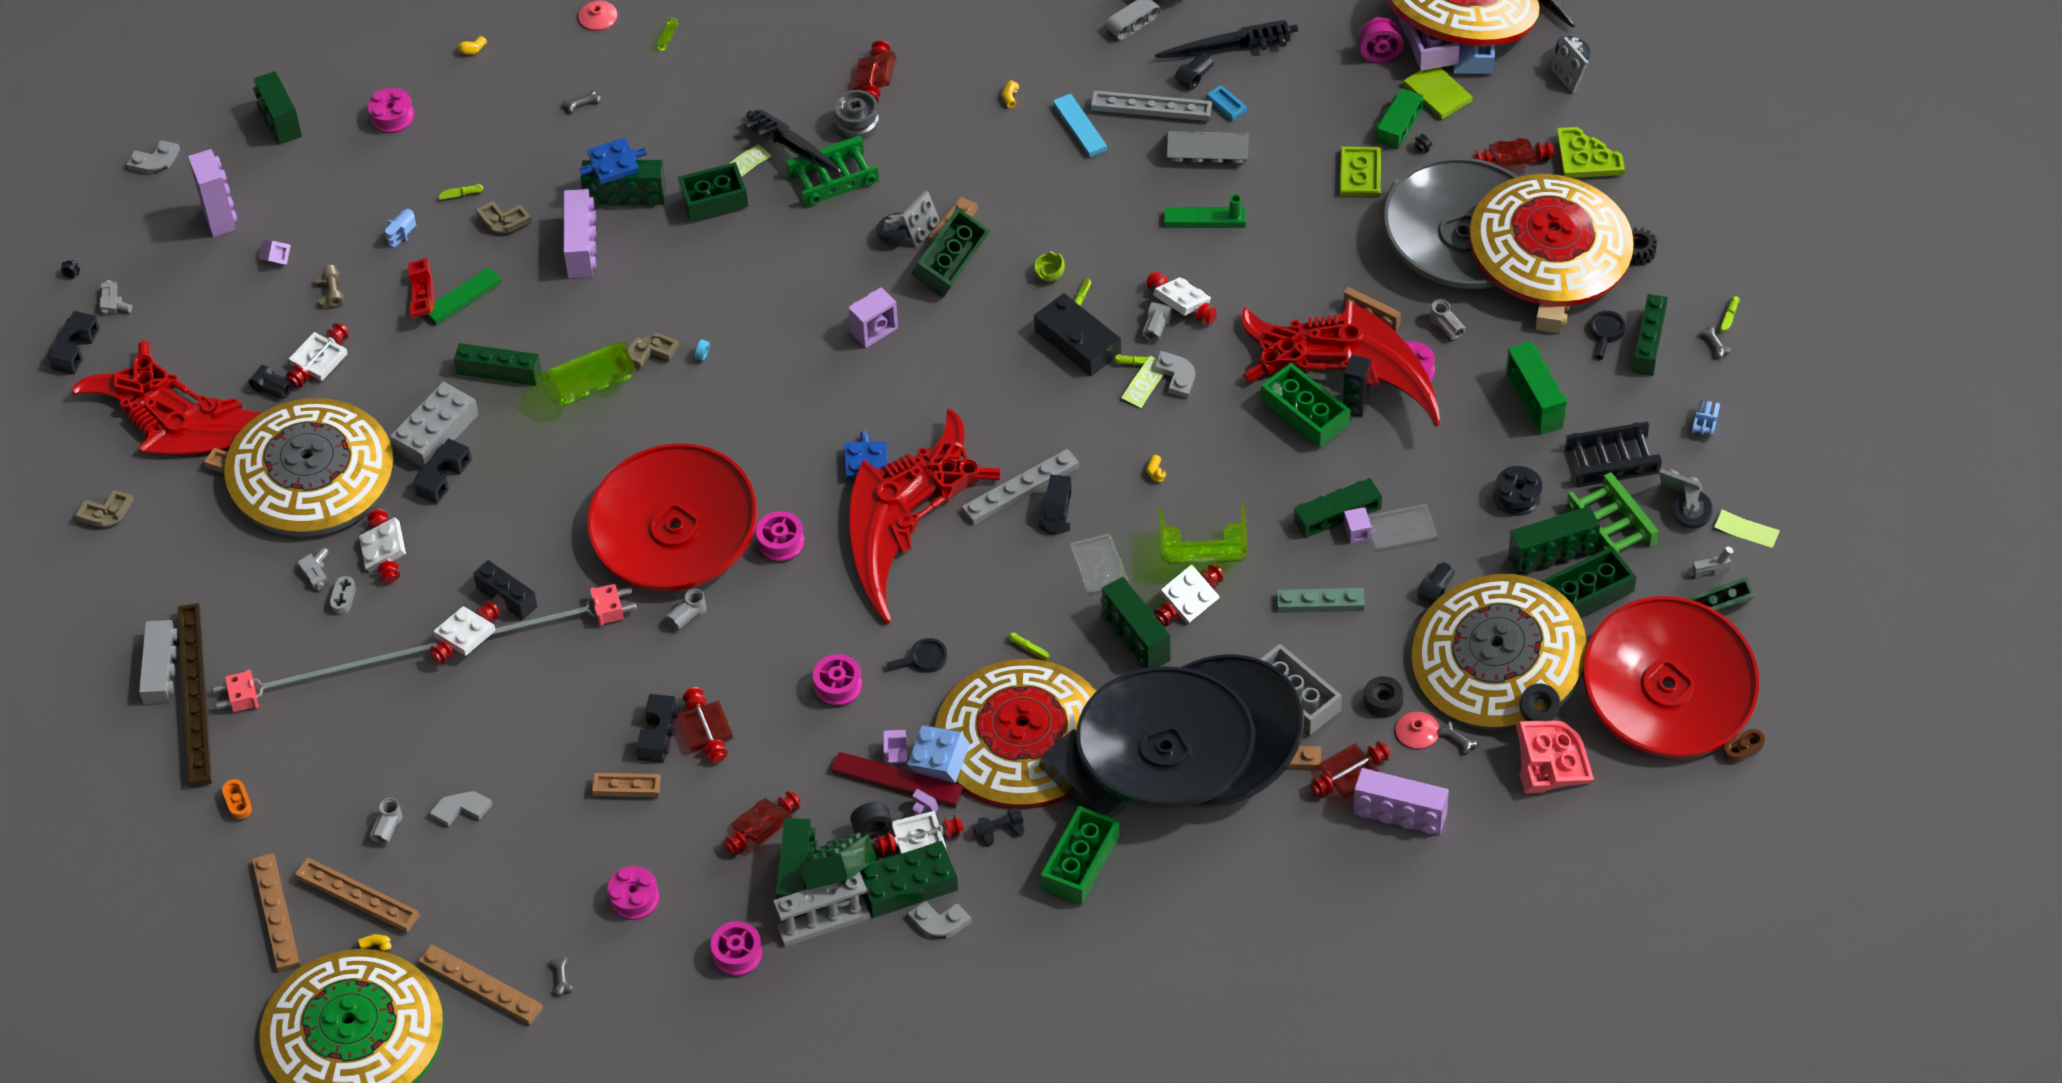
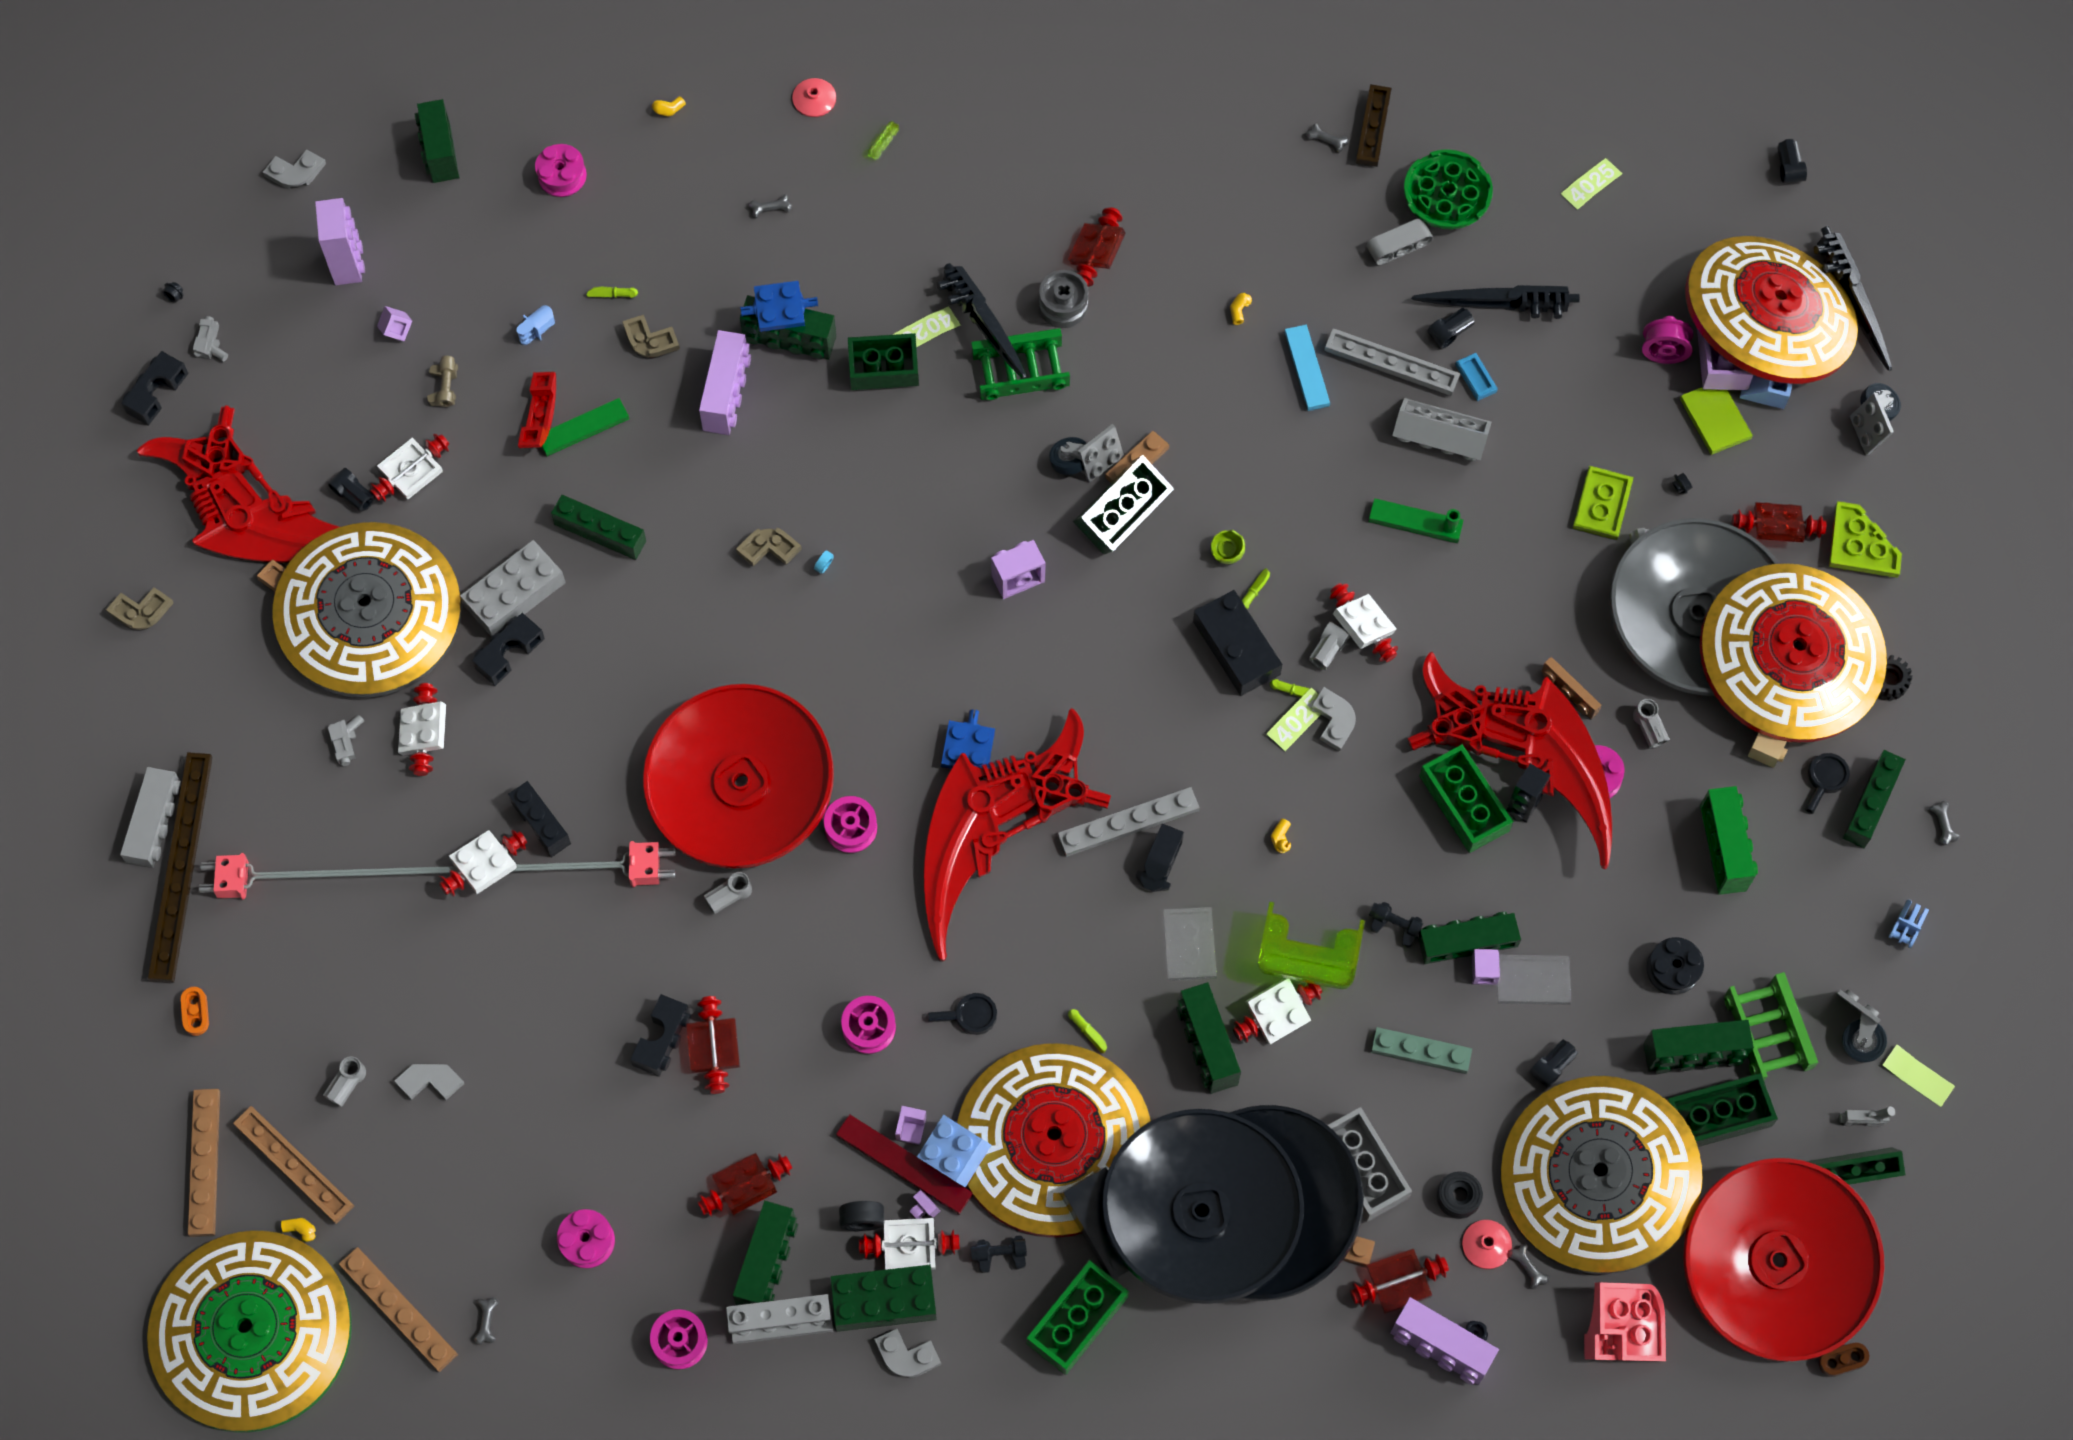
camera: 10 degrees right, 15 degrees up
light grey beam [330,576,356,615] -> none
clear neon green windscreen [539,341,636,406] -> none
medium nougat plate [592,773,661,797] -> none
dark green brick [799,832,876,890] -> none
green brick [1375,88,1424,149] -> none
black tyre [1519,683,1560,721] -> none
black fence [1565,421,1662,488] -> none
lime piece [1719,296,1740,332] -> none
none -> black piece [1369,902,1424,948]

